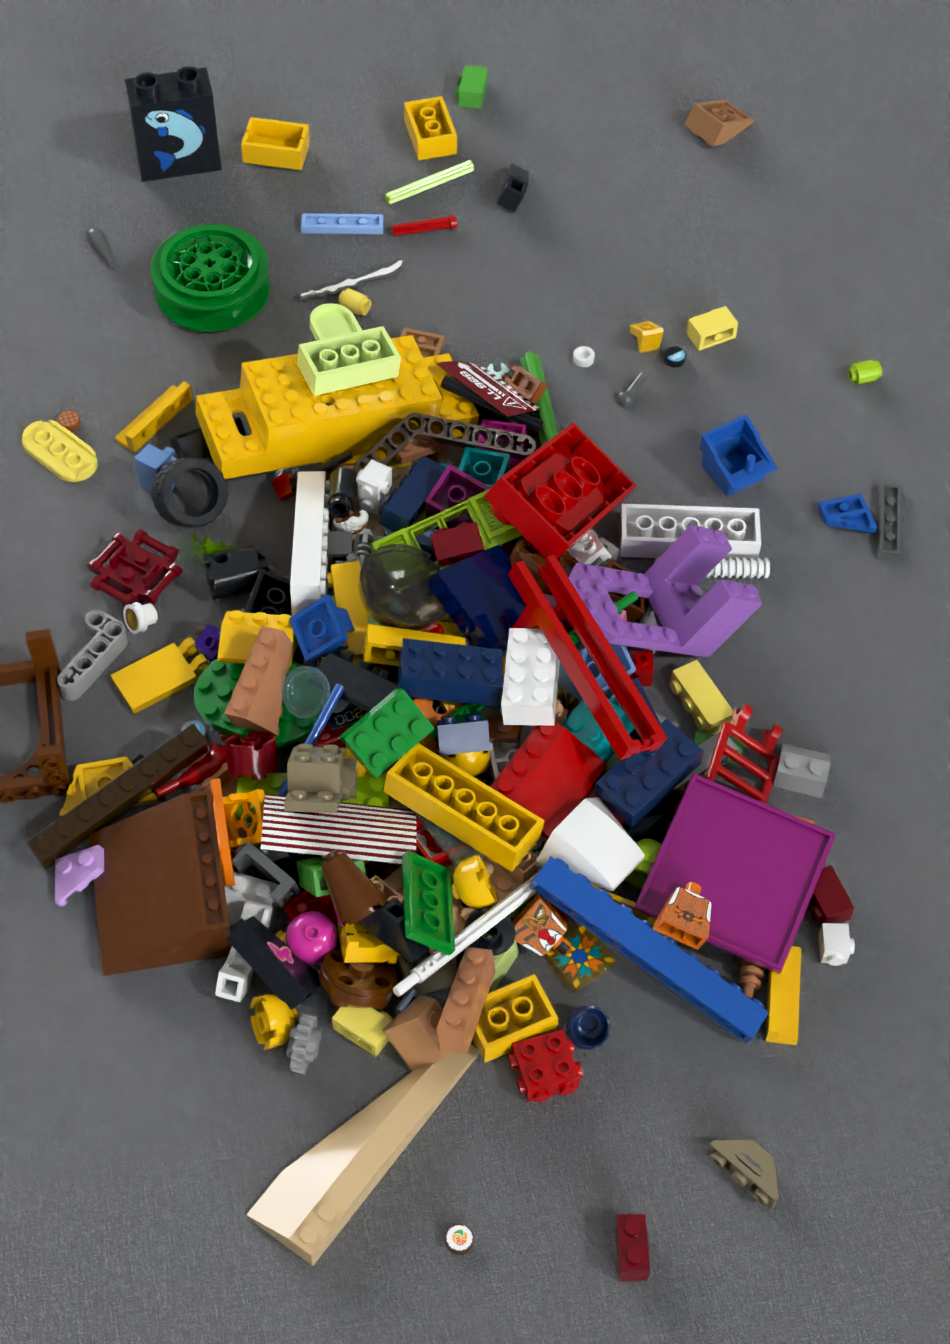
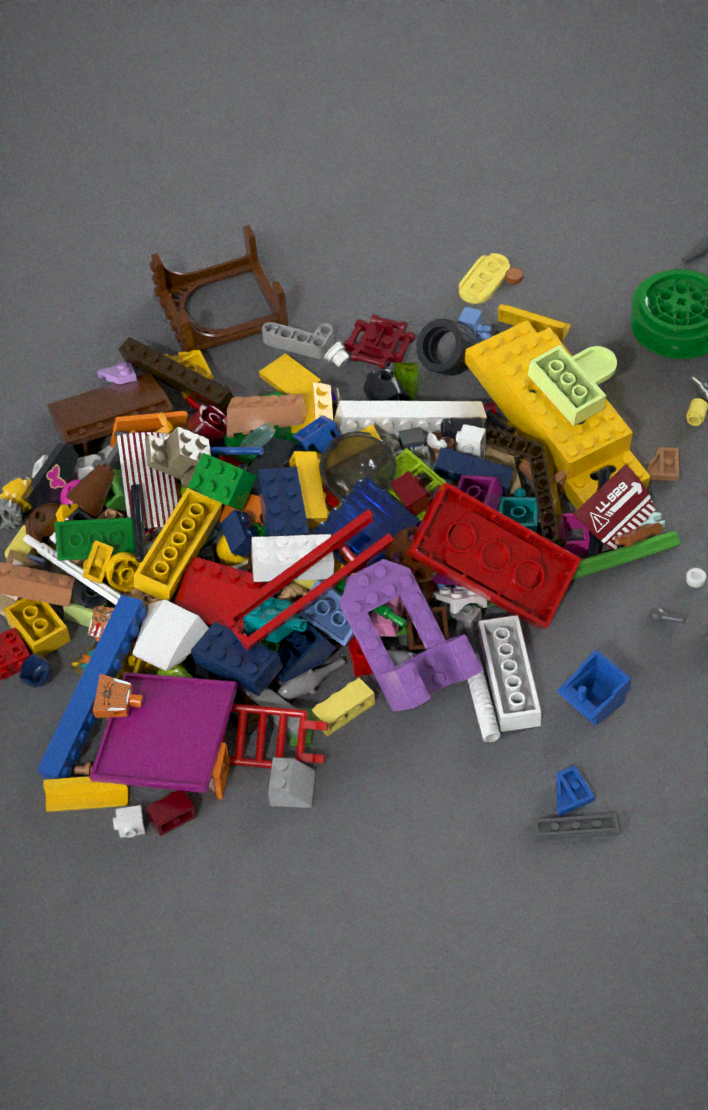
camera: 85 degrees right, 5 degrees down
none -> yellow slope [82,541,114,584]
none -> black axle [130,484,147,563]

